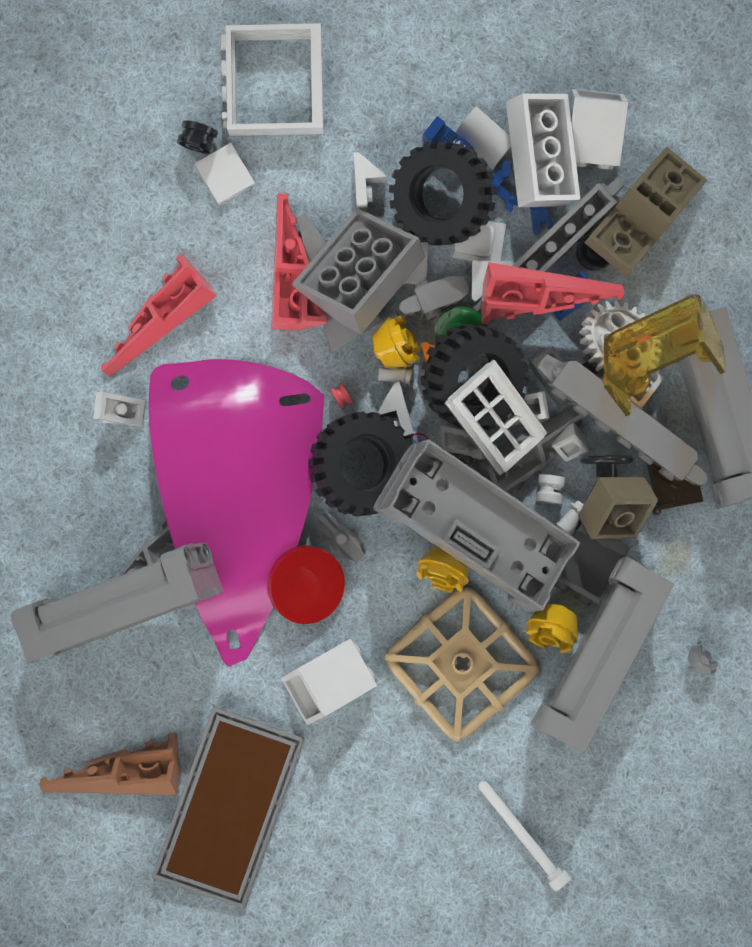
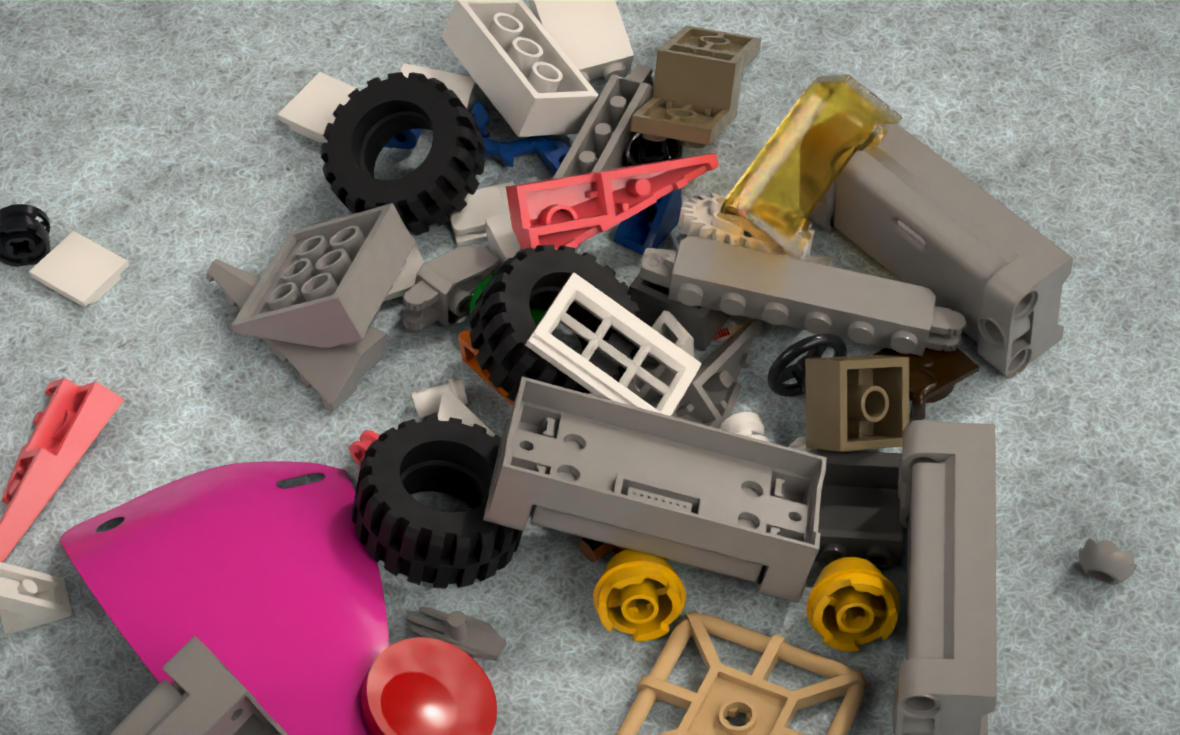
camera: 20 degrees left, 35 degrees down
white window [221,23,324,136] -> none
coral wedge [271,193,327,330] -> none
white slope [353,152,387,210] -> none
yellow cone [372,315,420,368] -> none
white slope [552,423,589,462] -> none
none -> white piece [277,72,361,143]

